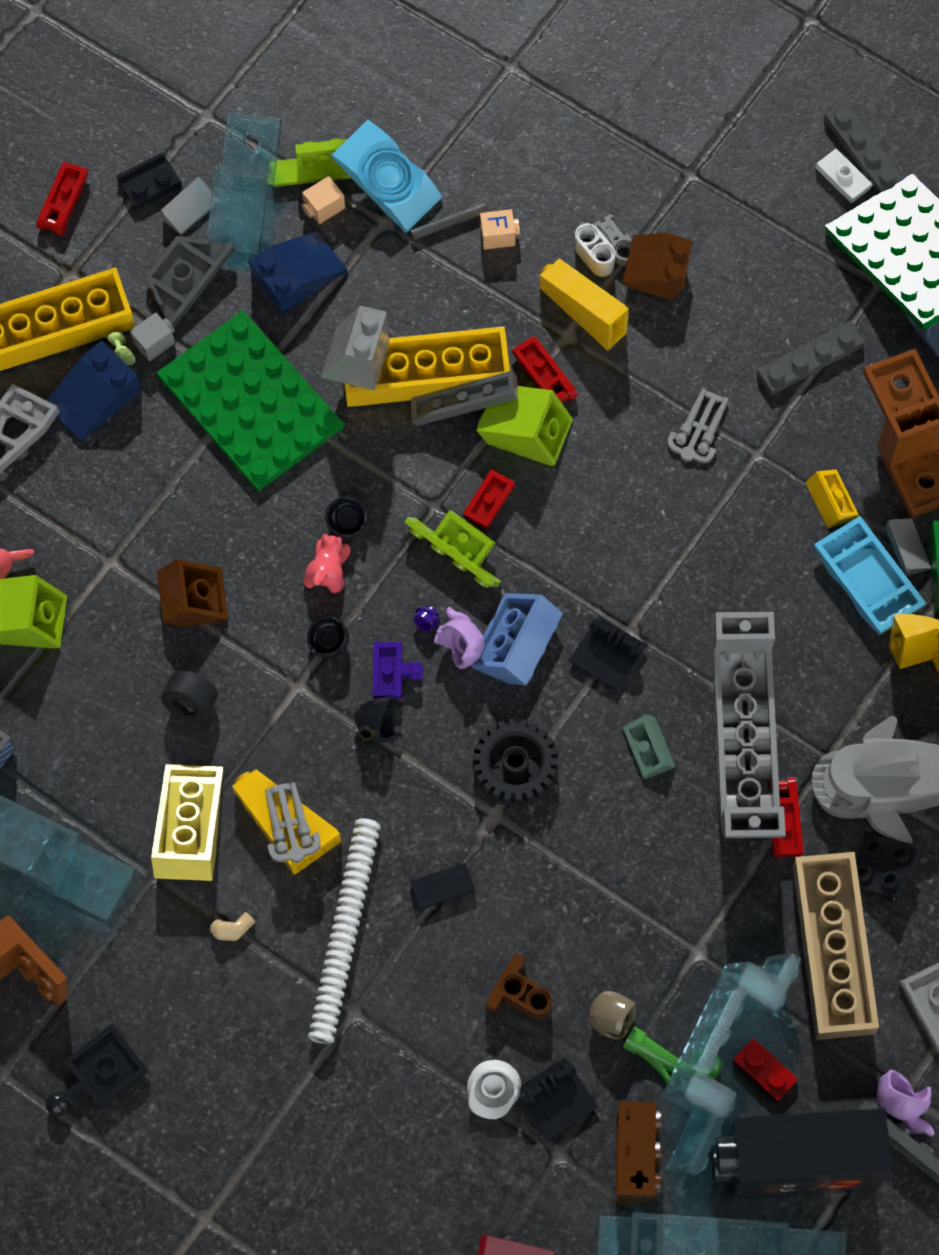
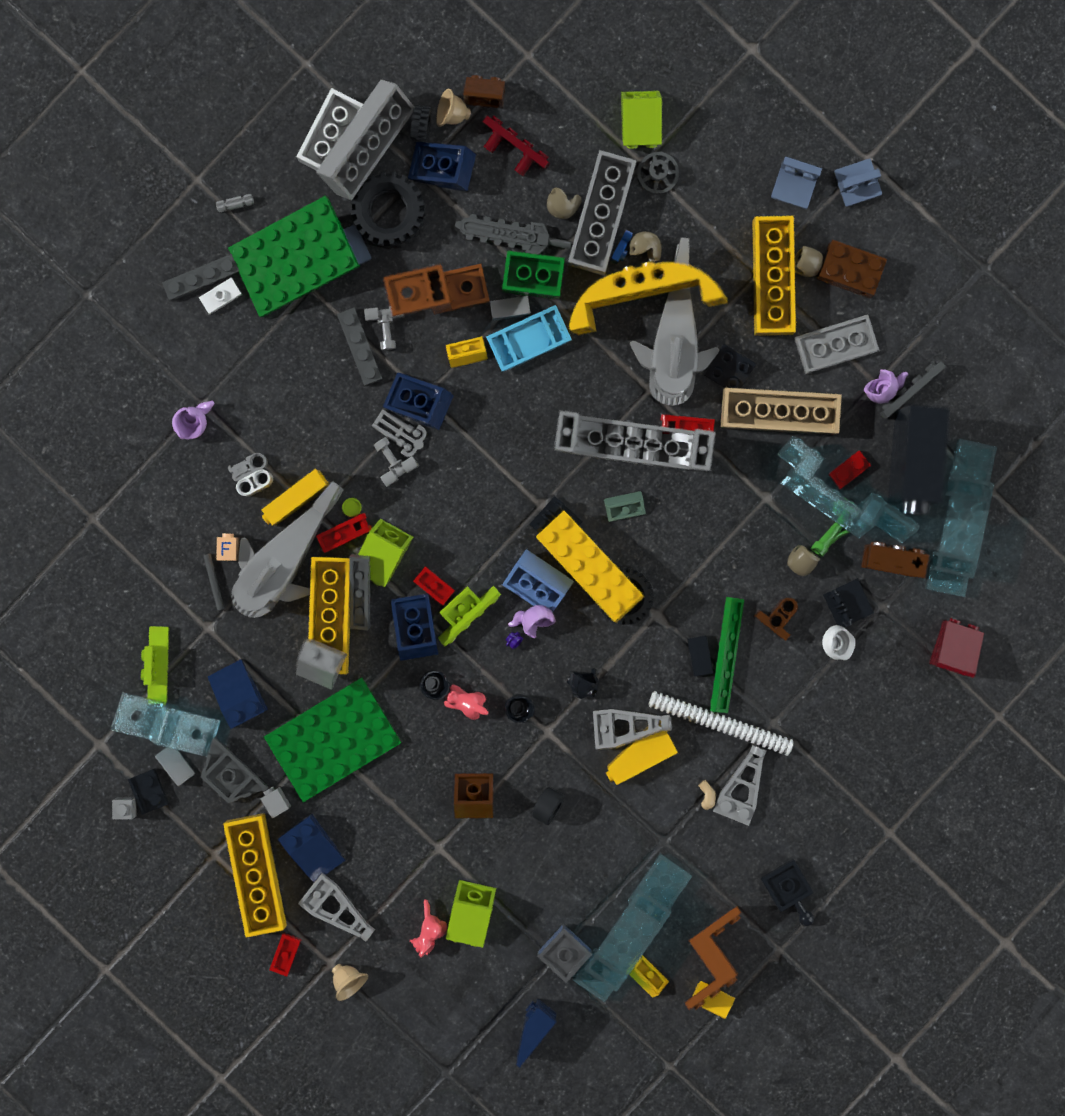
camera: 85 degrees left, 20 degrees up
red plate [36,162,89,236] -> none
yellowish green piece [107,332,136,366] -> none
light yellow slope [151,764,223,881] -> none
light grey piece [265,783,321,863] -> none
light nougat brick [302,176,345,224] -> none
medium azure slope [330,120,443,234] -> none
dark purple plate [372,642,423,699] -> none
reddish brown slope [622,232,692,301] -> none
none -> light grey brick [112,797,137,819]
none -> lavender hair [172,401,214,440]
none -> light grey animal [231,481,343,618]
none -> lime piece [342,498,362,517]
none -> light grey bar [364,306,405,350]
none -> light grey bar [374,437,419,487]
none -> dark blue slope [383,372,454,430]
none -> dark blue slope [391,594,438,661]
none -> yellow brick [536,511,644,623]
none -> light grey plate [593,709,672,750]
none -> green plate [710,597,744,713]
none -> light grey plate [713,745,767,826]

